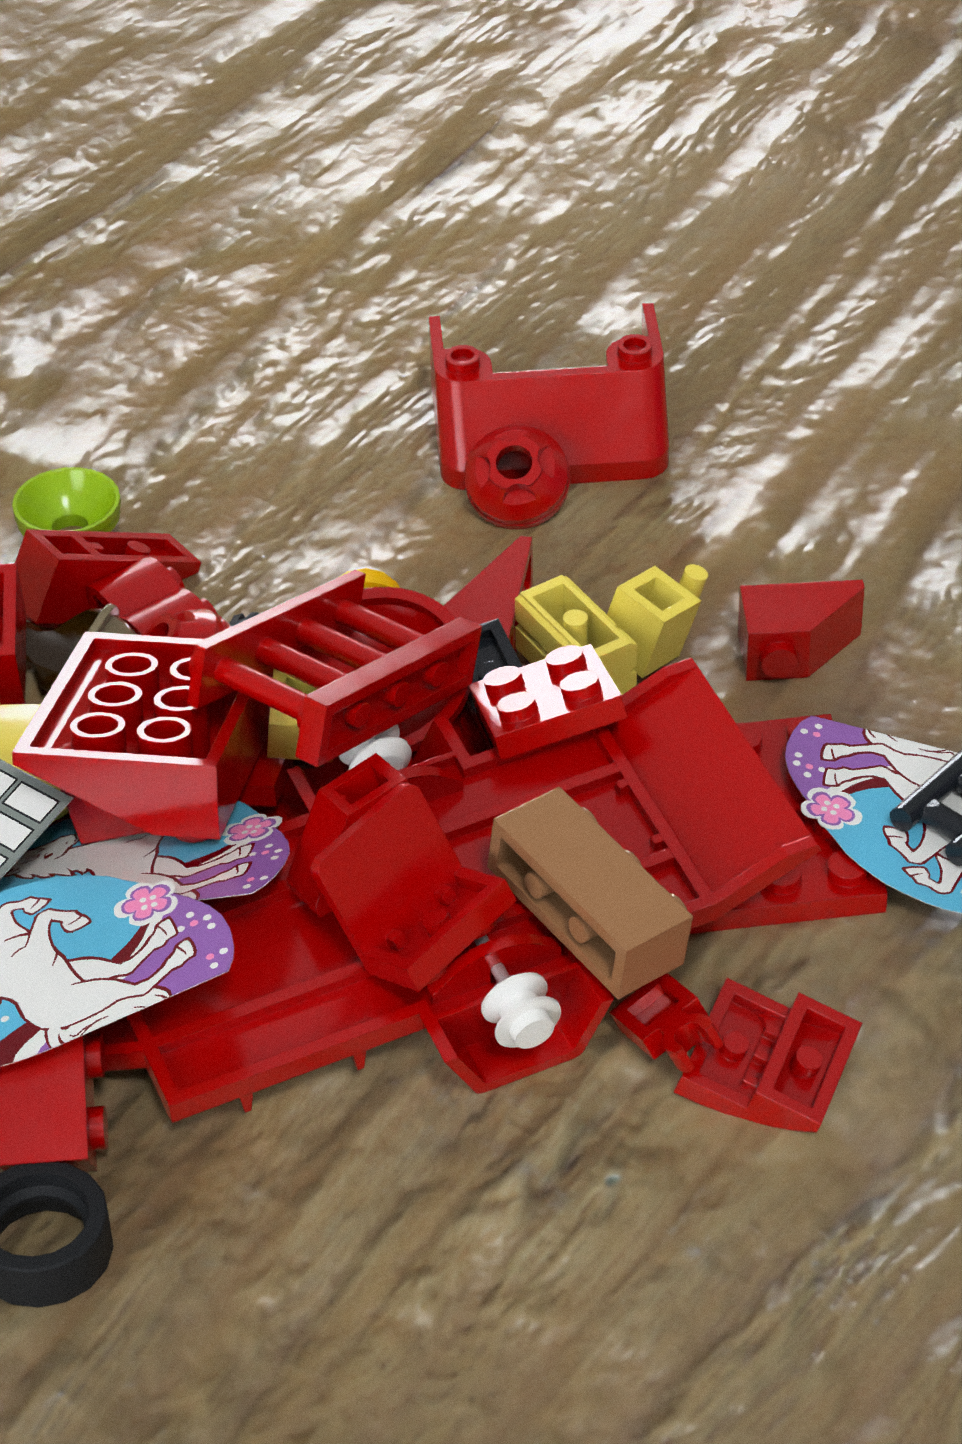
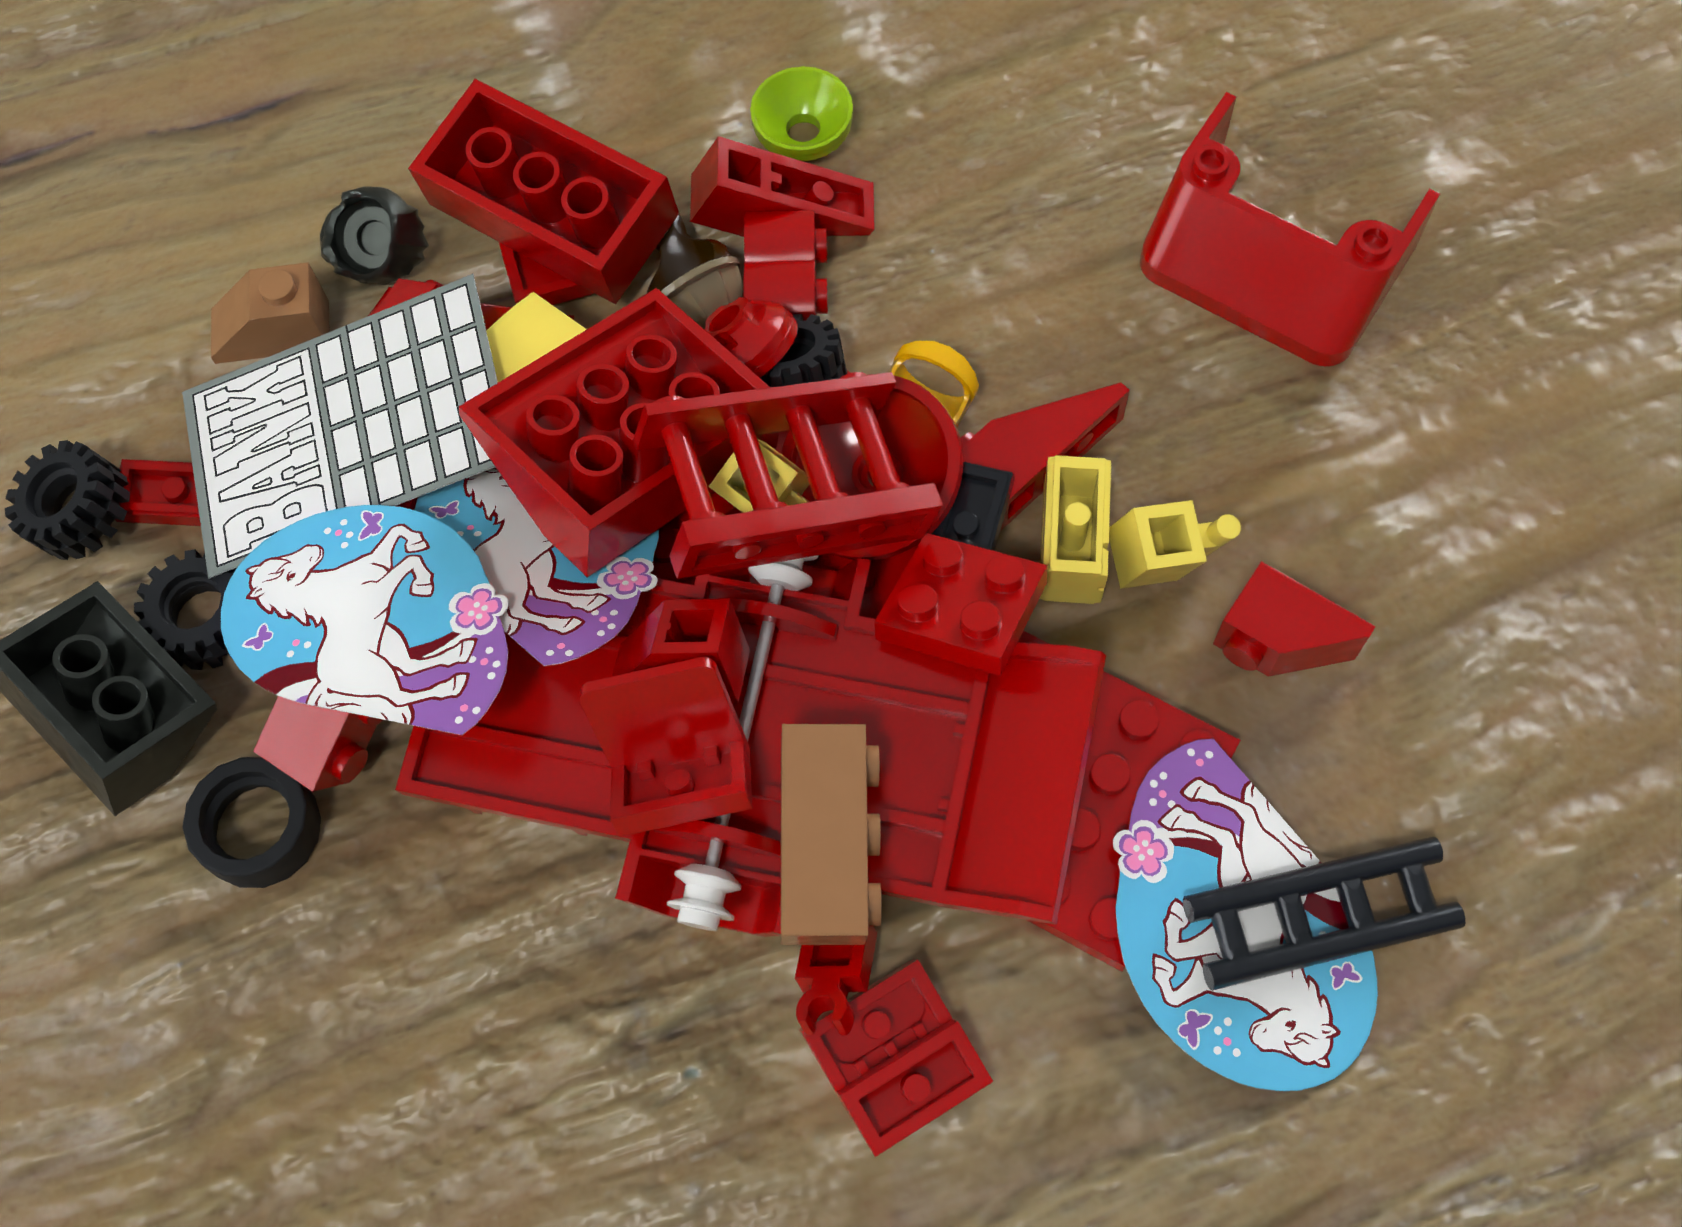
camera: 40 degrees right, 25 degrees up
red piece [464,425,571,530] -> none

